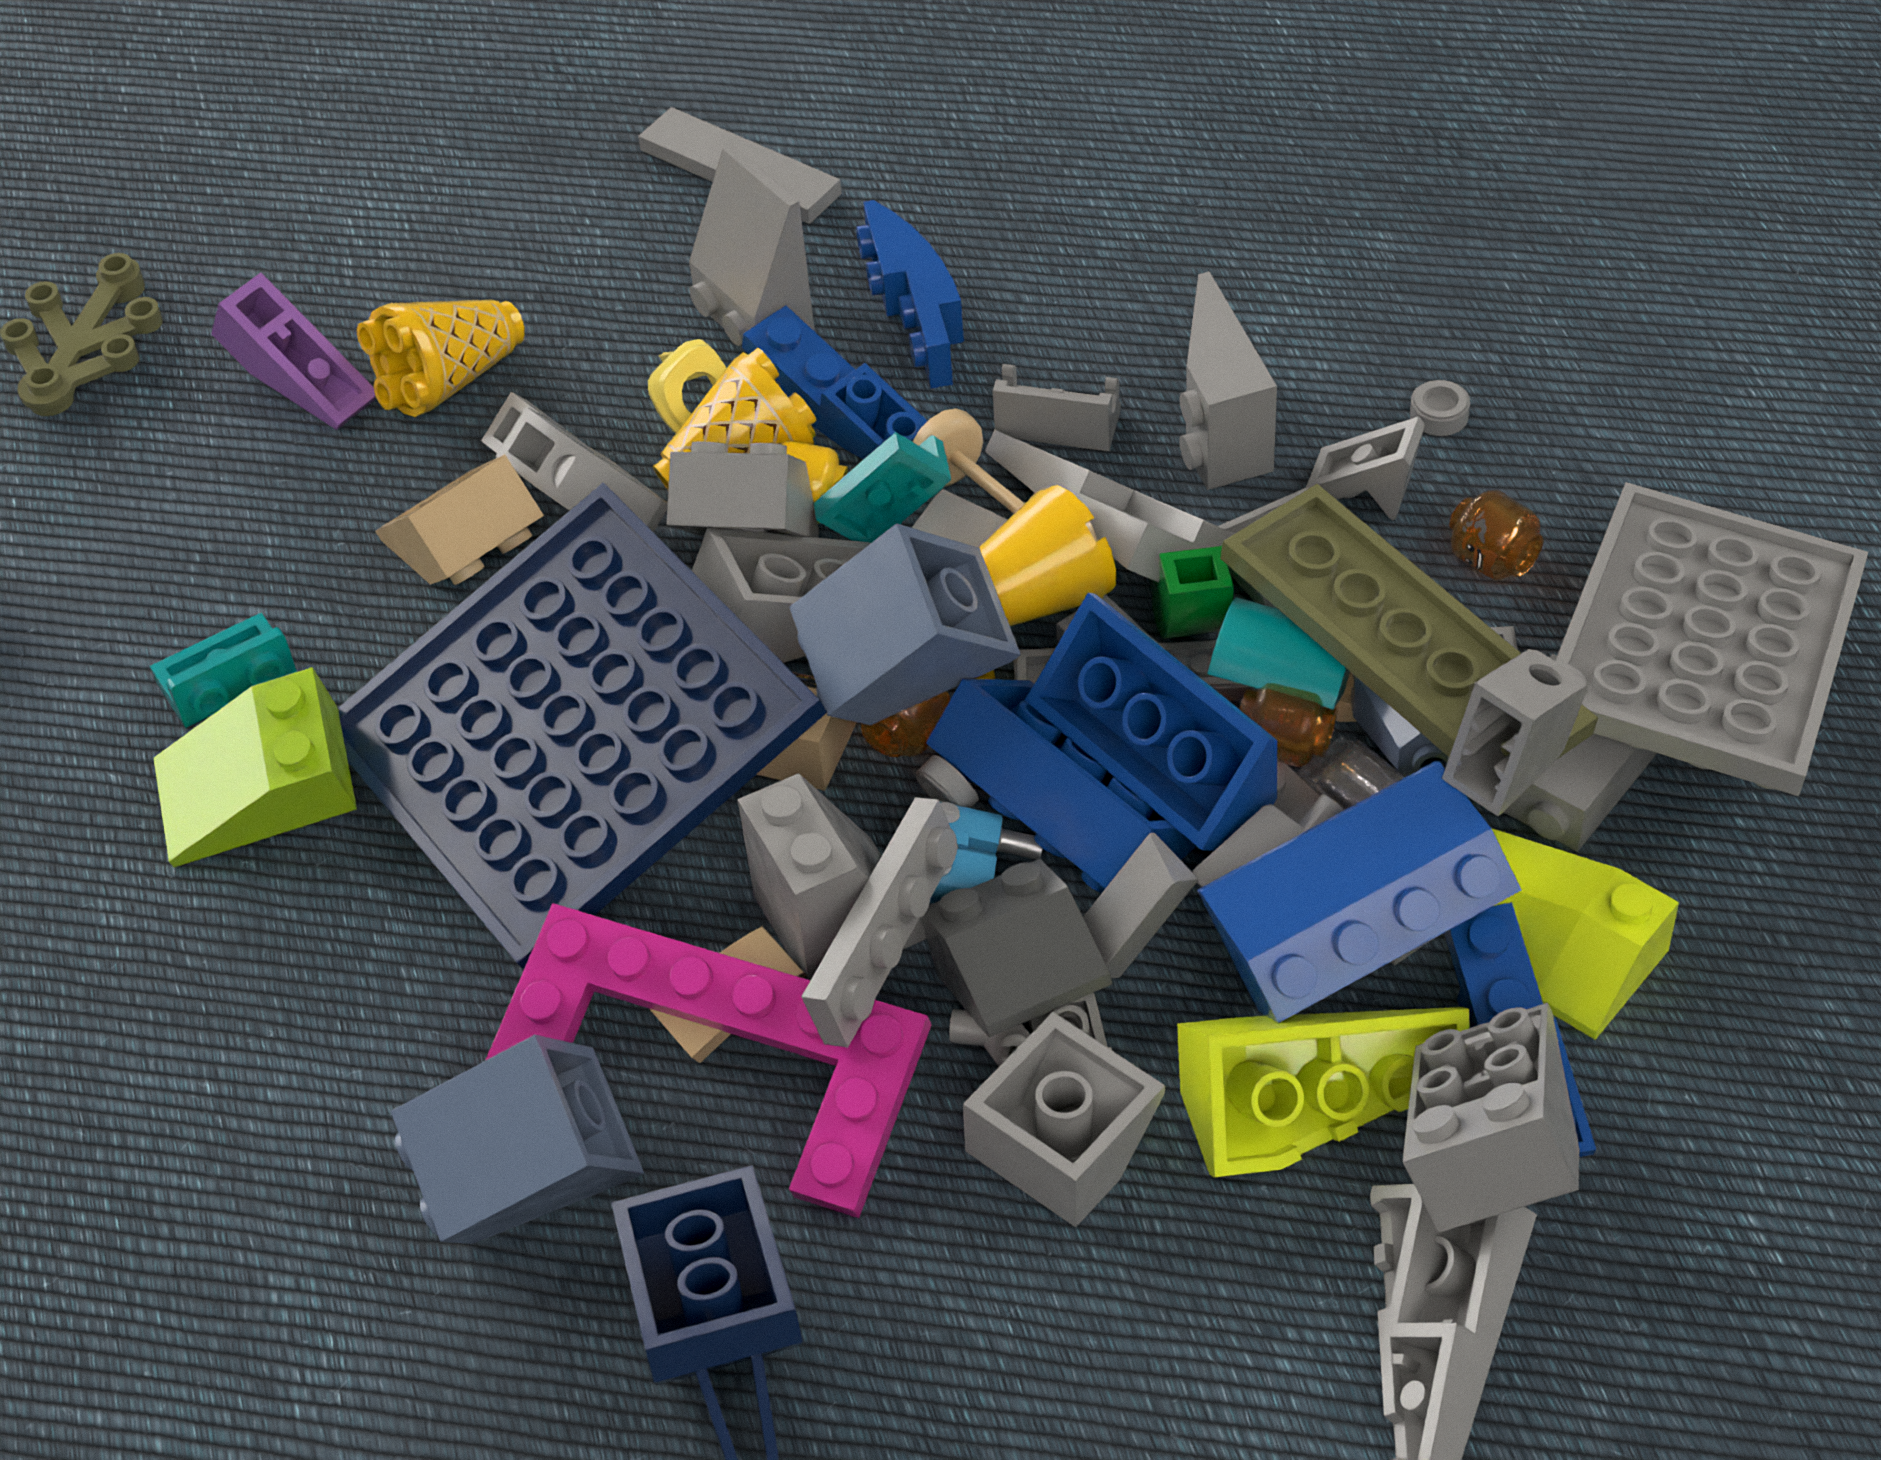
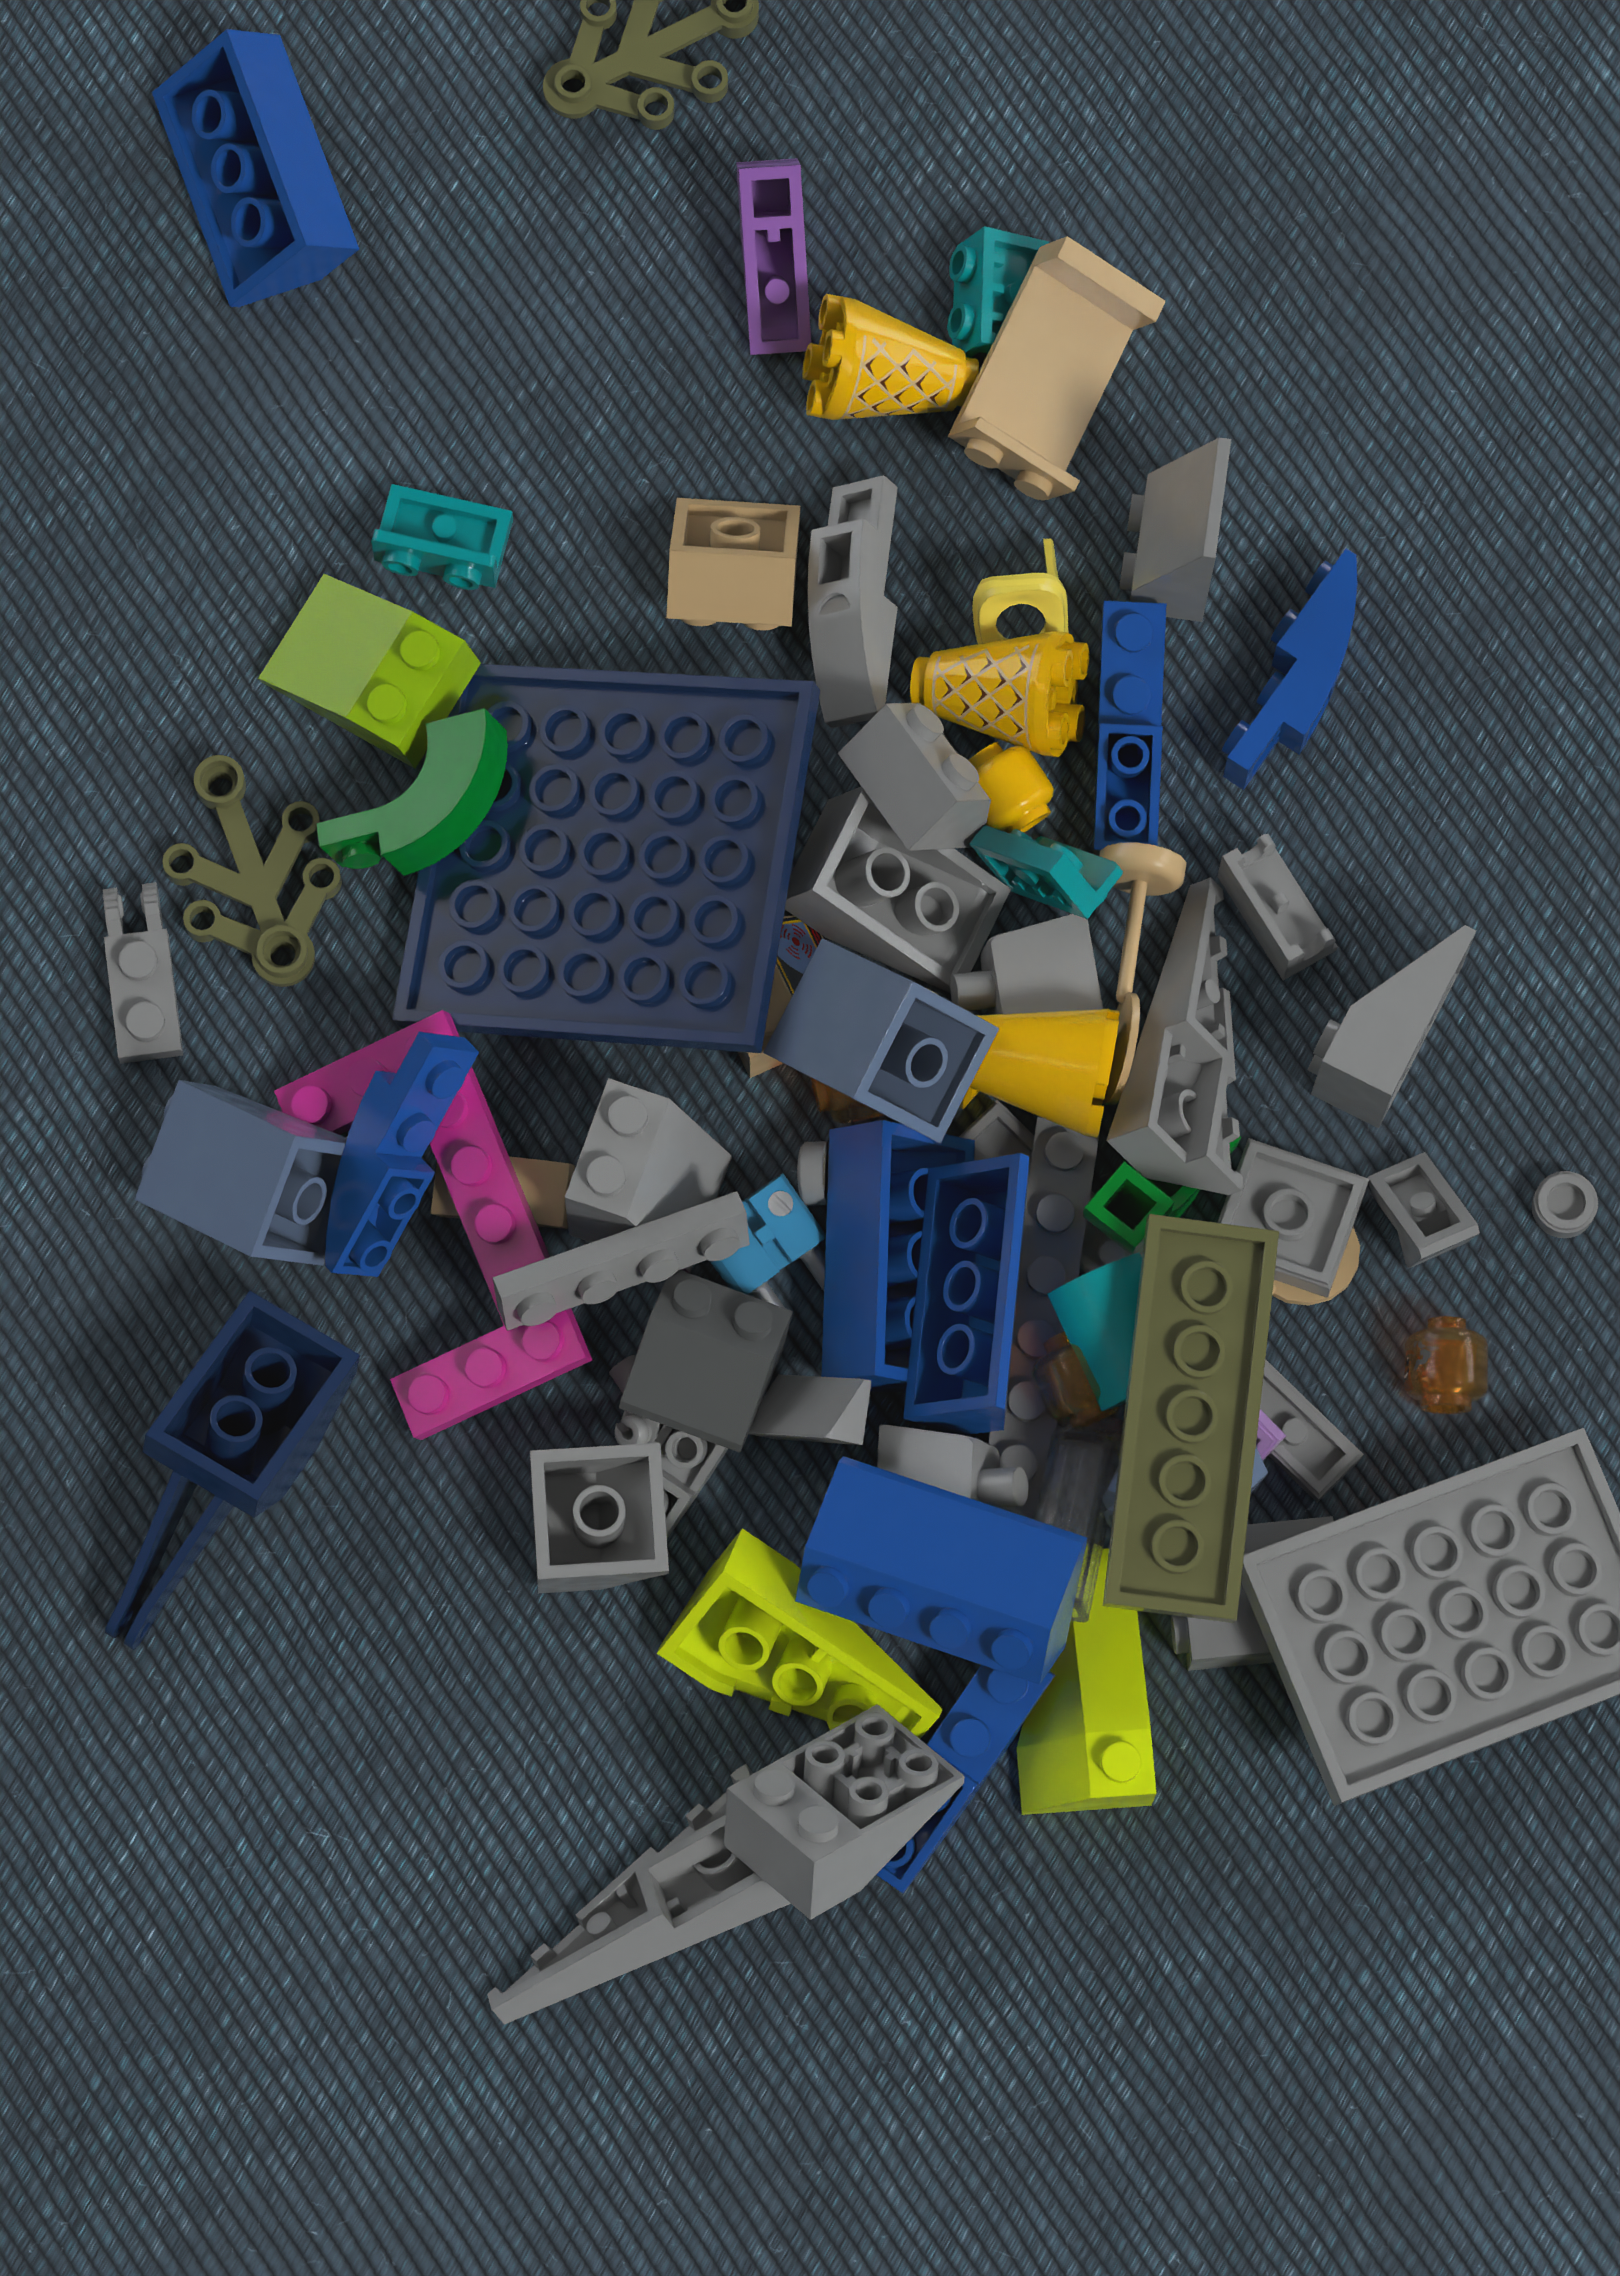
camera: 40 degrees right, 25 degrees up
light grey tile [638,107,842,224] -> none
light grey torso [1442,649,1588,816] -> none
none -> light grey hinge [103,882,183,1064]
none -> olive plant [162,755,342,987]
none -> green arch [316,708,508,876]
none -> blue slope [325,1032,479,1277]
none -> teal bracket [947,226,1049,358]
none -> tan panel [948,236,1166,500]

